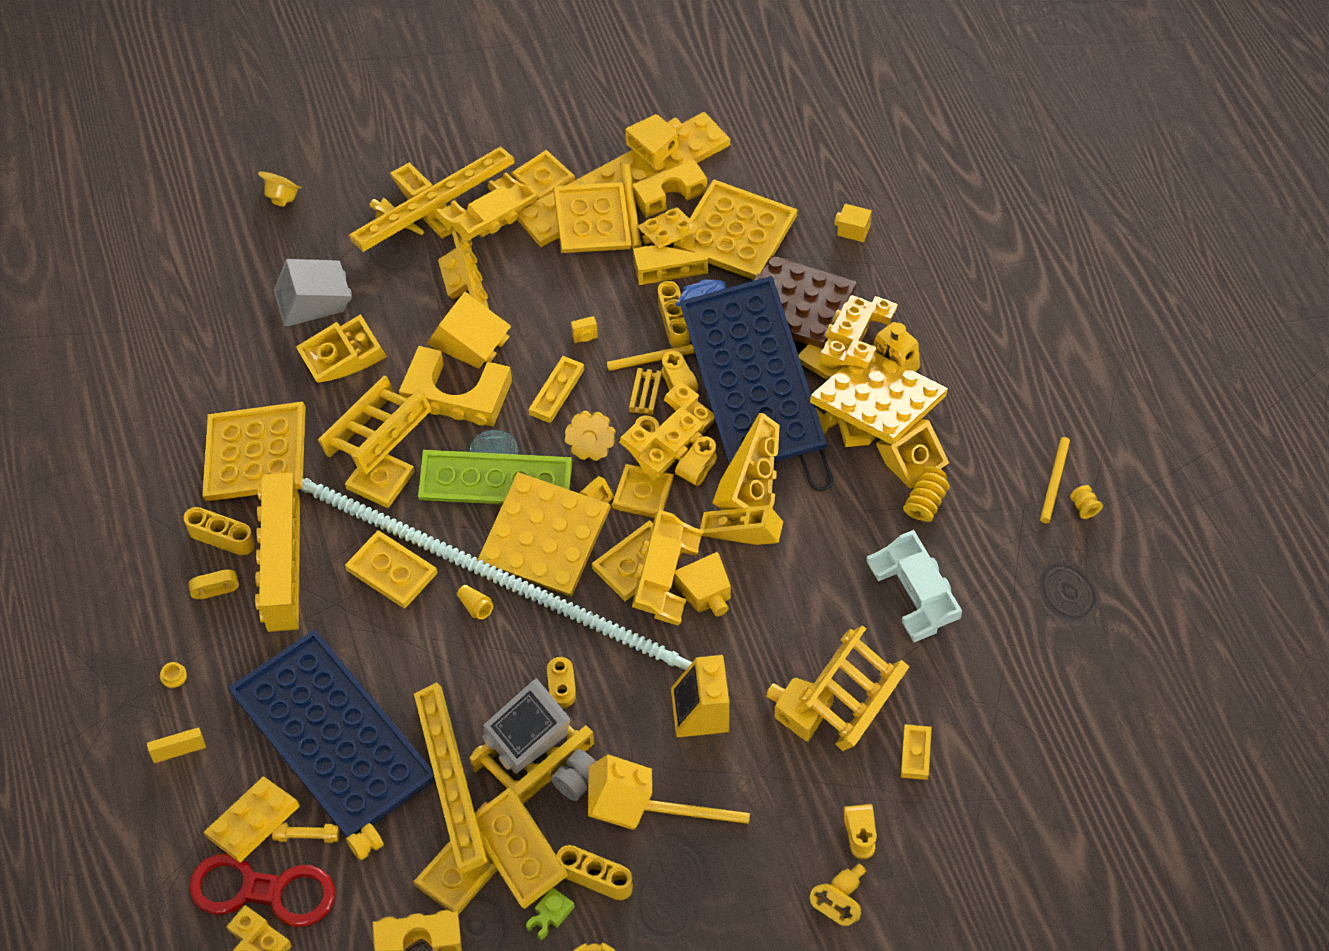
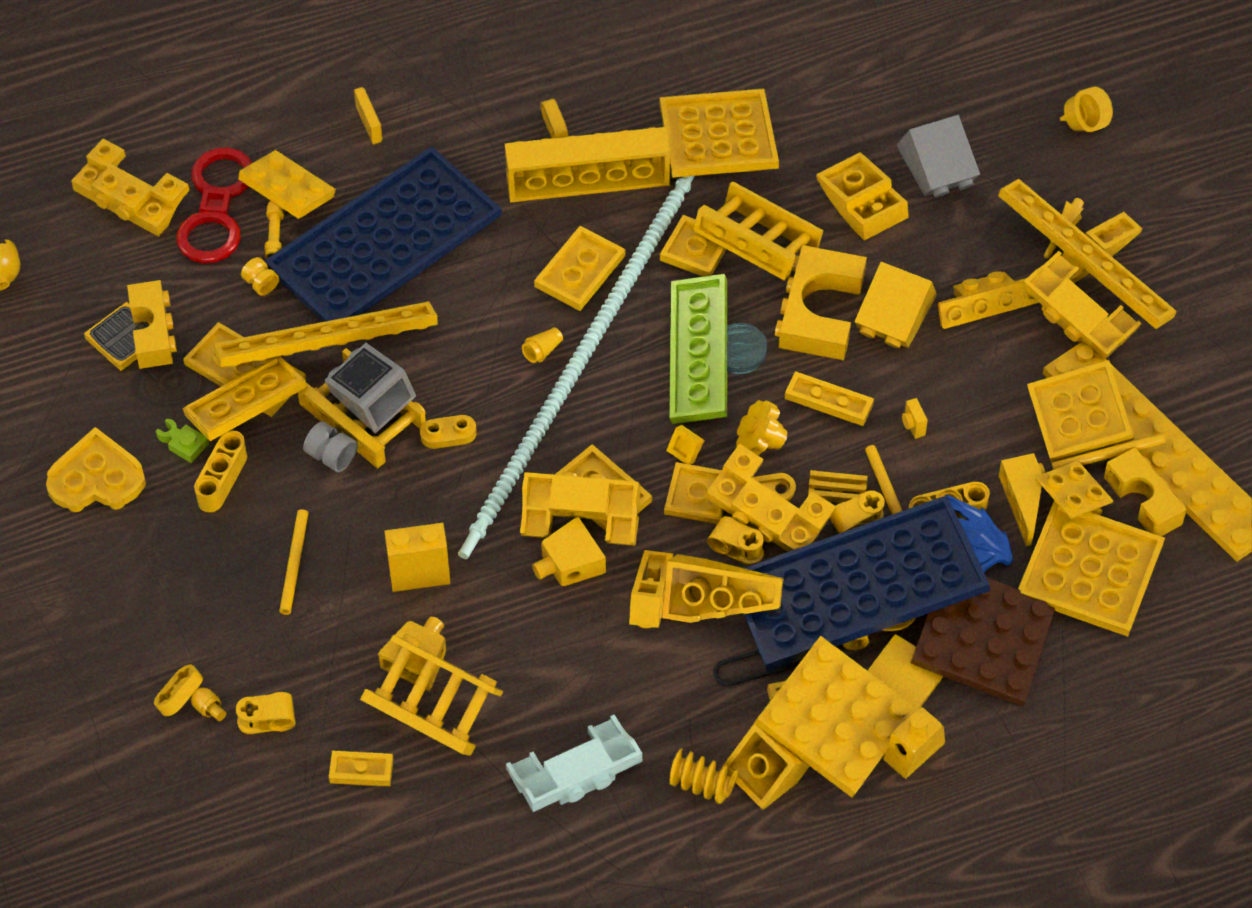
camera: 85 degrees right, 0 degrees up
yellow plate [160,662,187,688] -> none
yellow beam [184,507,255,556] -> none
yellow plate [477,472,611,597] -> none
yellow tile [511,150,575,200] -> none
yellow slope [588,755,652,830] -> none
yellow torso [625,115,682,169] -> none
yellow bracket [819,295,898,369] -> none
yellow brick [834,204,872,242] -> none

